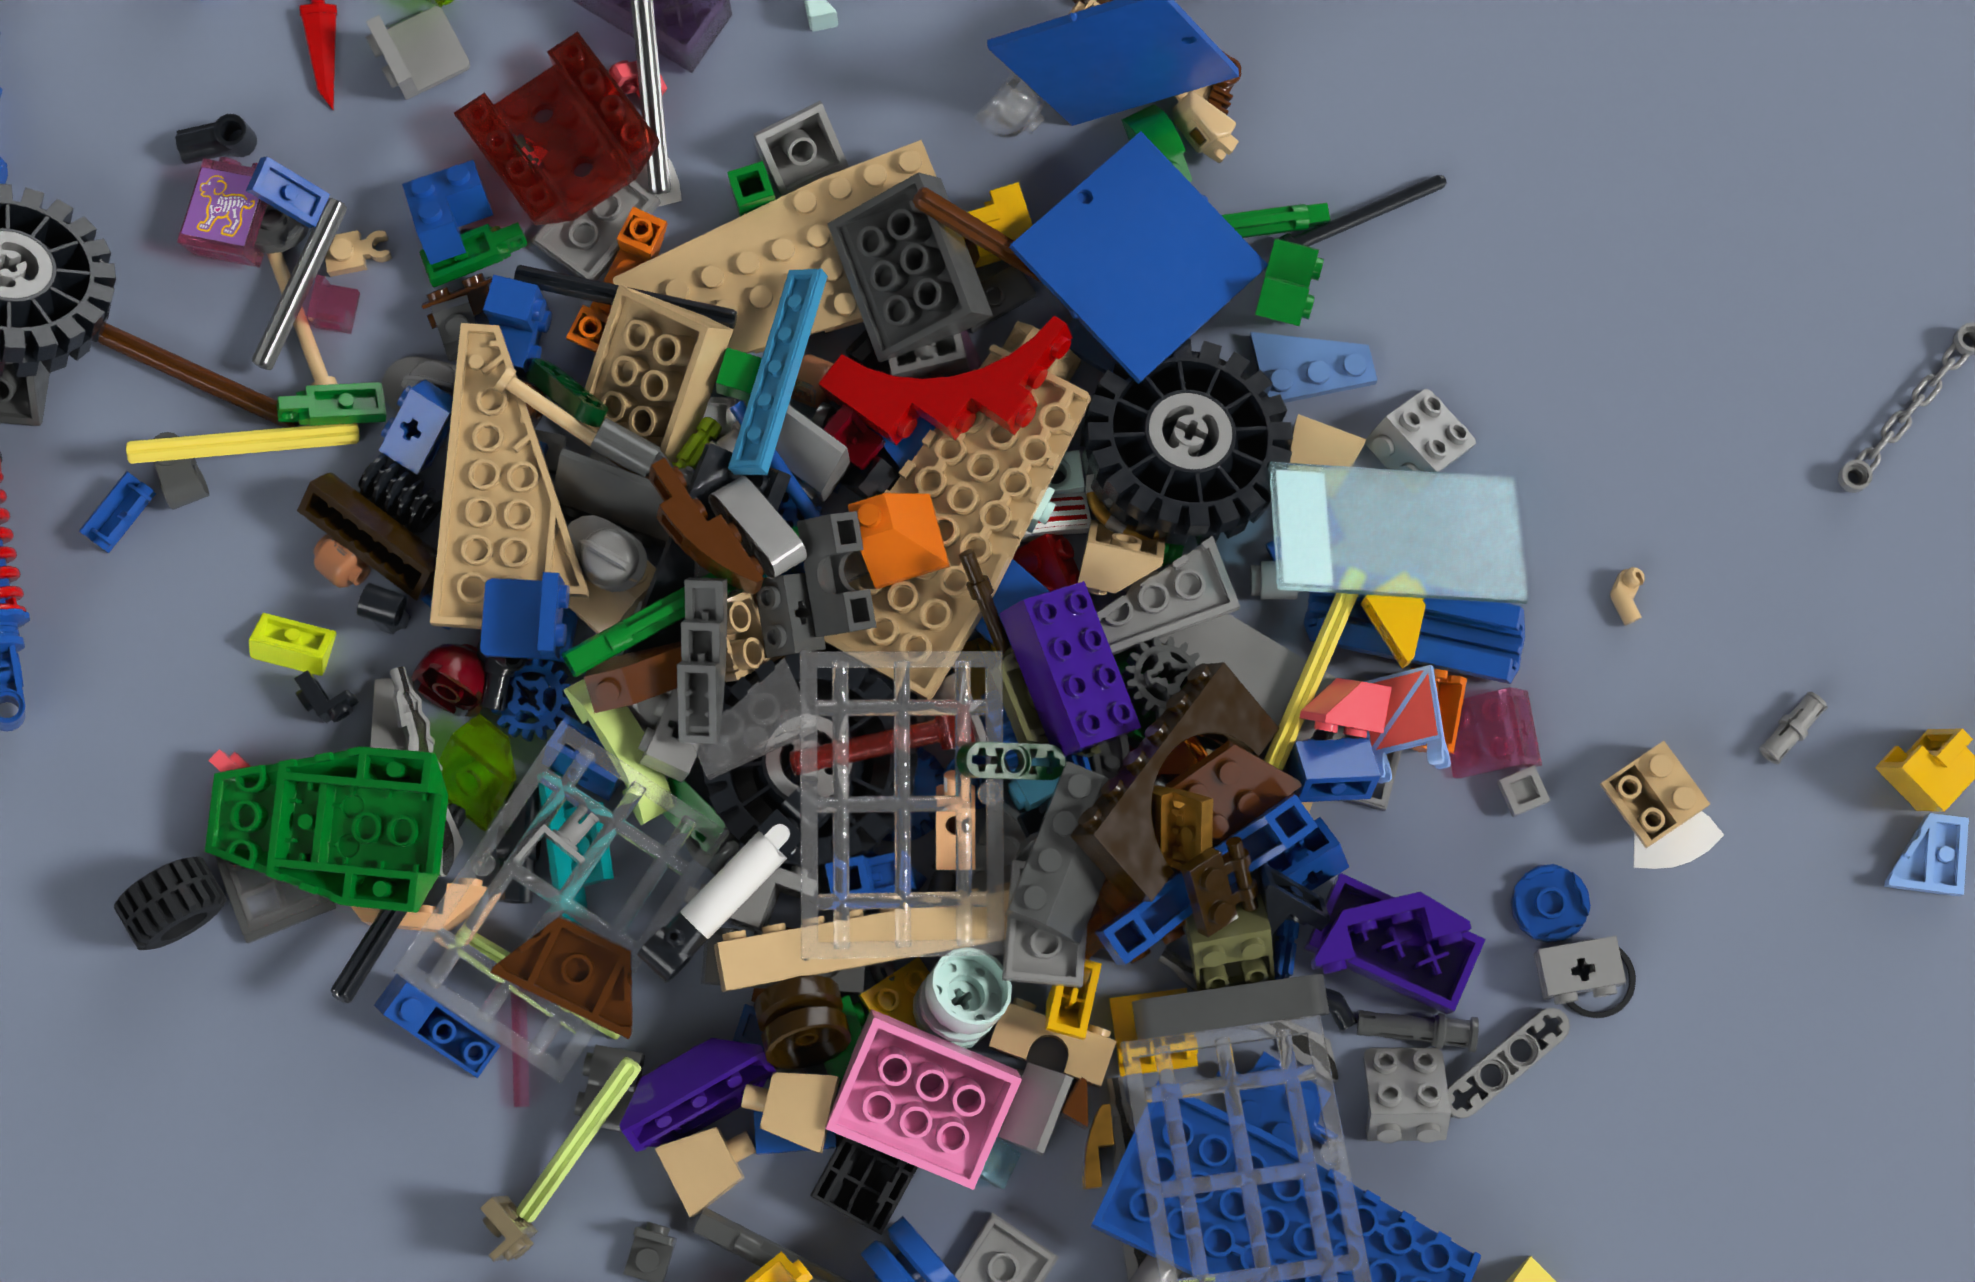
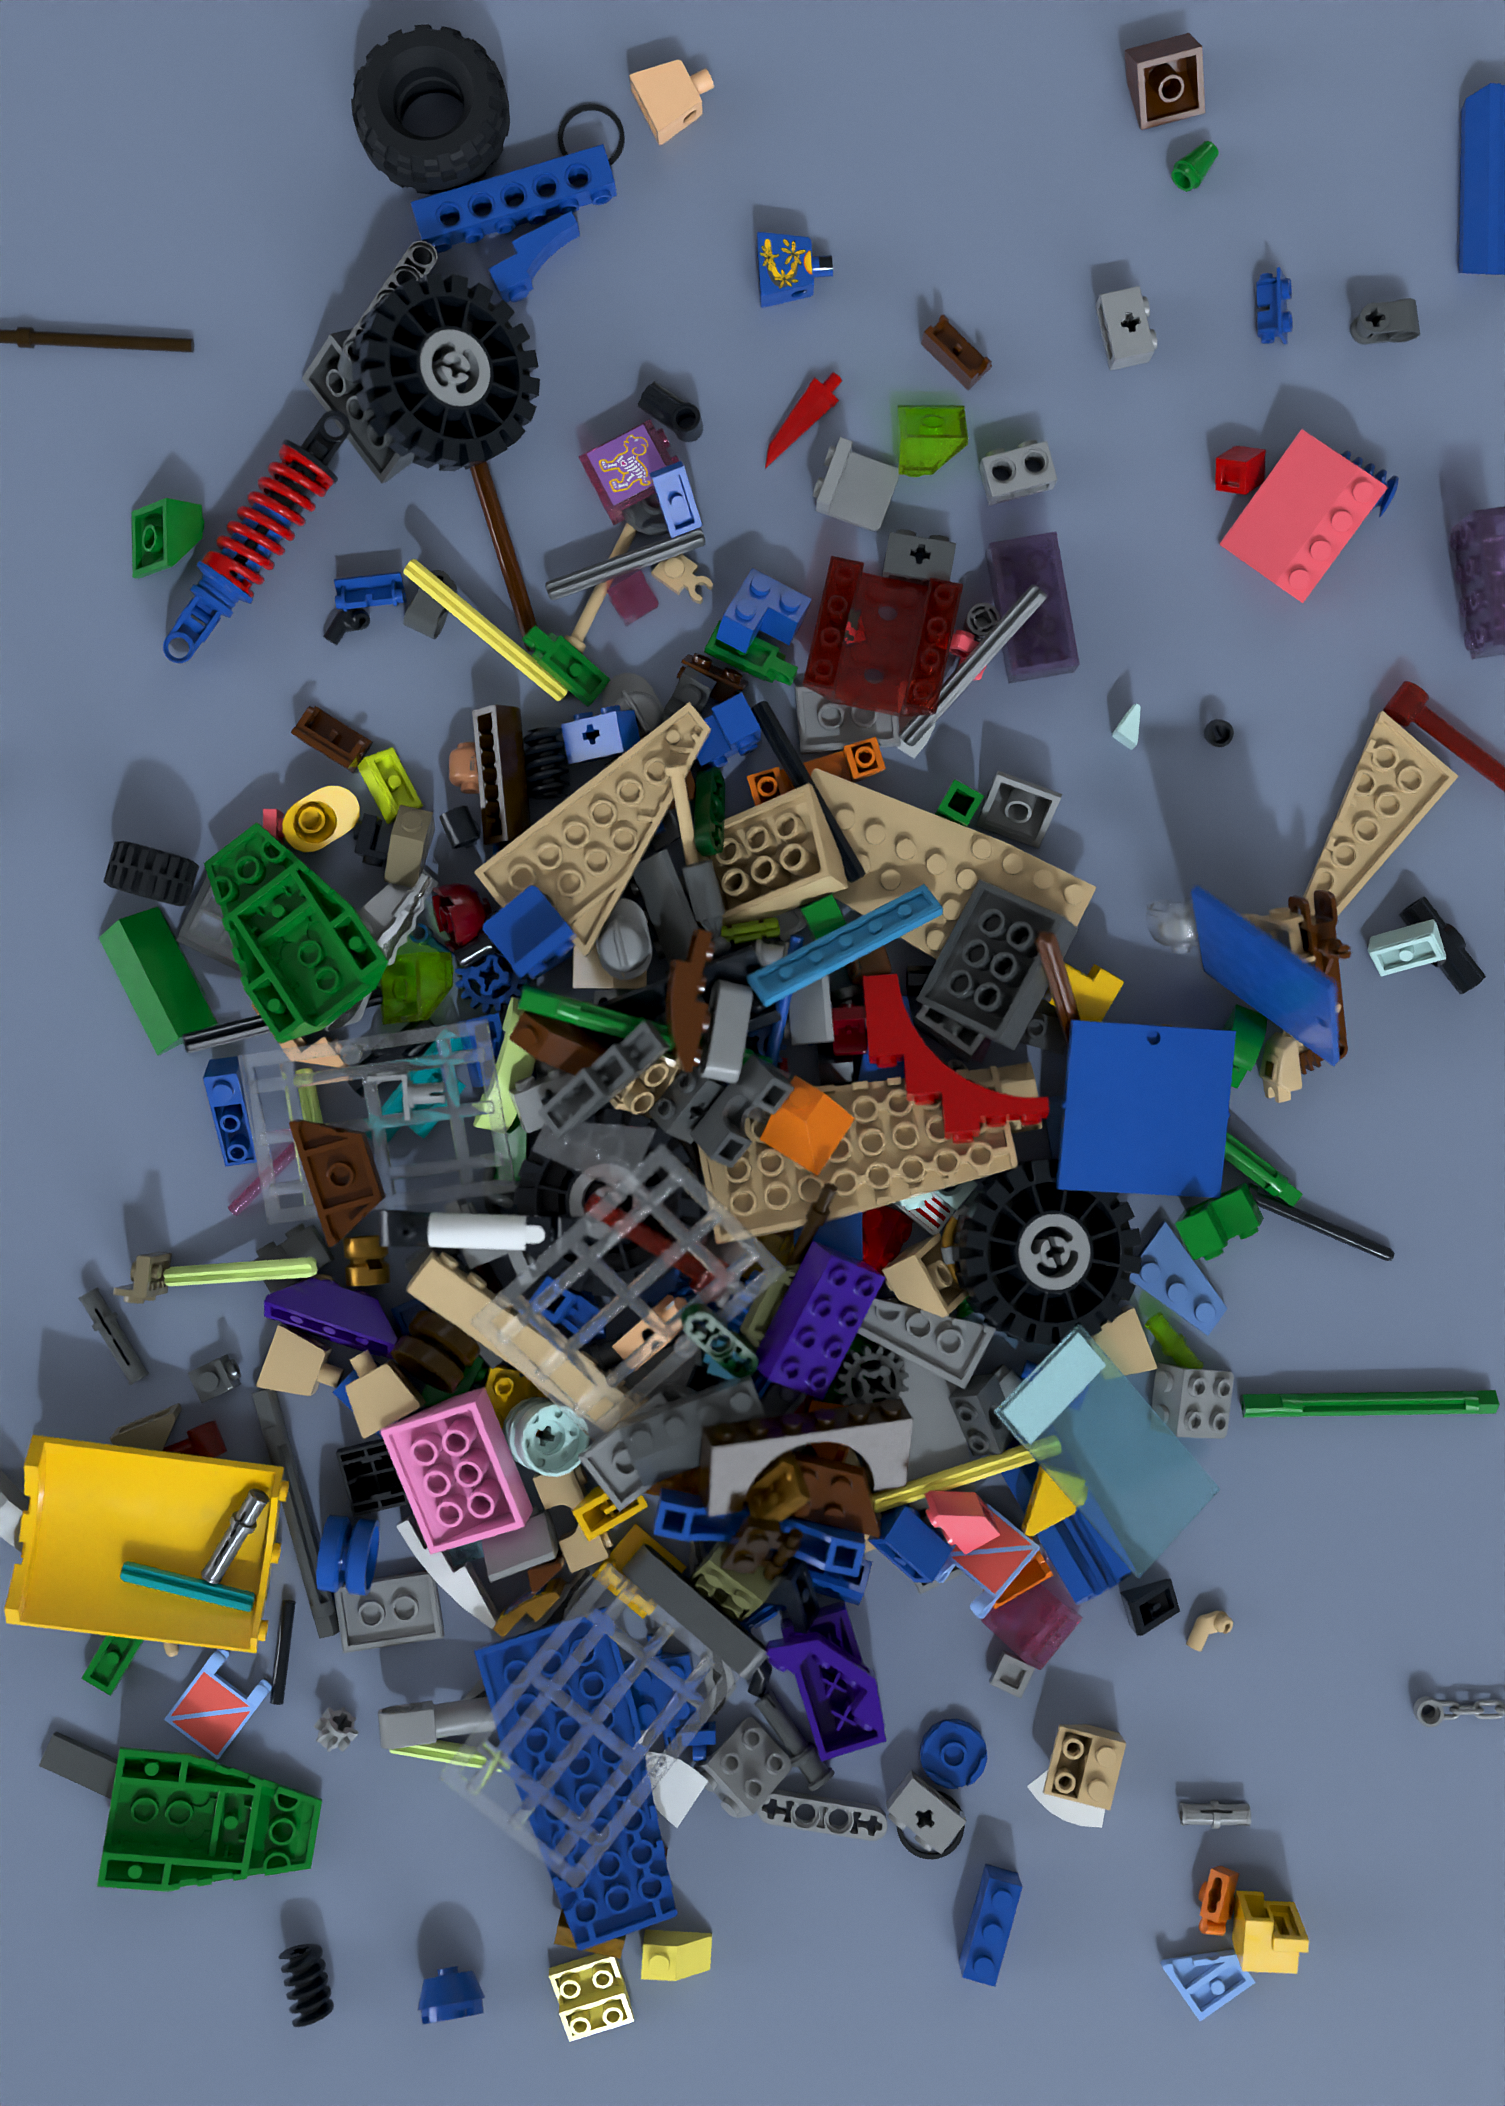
camera: 50 degrees right, 10 degrees up
none -> green slope [99,906,218,1056]
none -> yellow piece [282,785,360,852]
none -> reddish brown hinge [291,706,373,773]
none -> black arm [323,608,370,646]
none -> pearl gold wheel [343,1235,391,1286]
none -> dark tan slope [384,805,435,888]
none -> white slope [396,1514,500,1629]
none -> hand [409,923,454,960]
none -> white sticker [644,1751,708,1828]
none -> blue tile [681,1721,716,1761]
none -> dark grey brick [881,529,956,590]
none -> dark grey brick [949,1374,1018,1456]
none -> blue brick [959,1864,1023,1987]
none -> flat silver wheel [963,603,1000,643]
none -> black slope [1120,1579,1180,1636]
none -> clear neon green pin [1145,1312,1204,1369]
none -> orange piece [1198,1866,1239,1936]
none -> green piece [1240,1390,1500,1418]

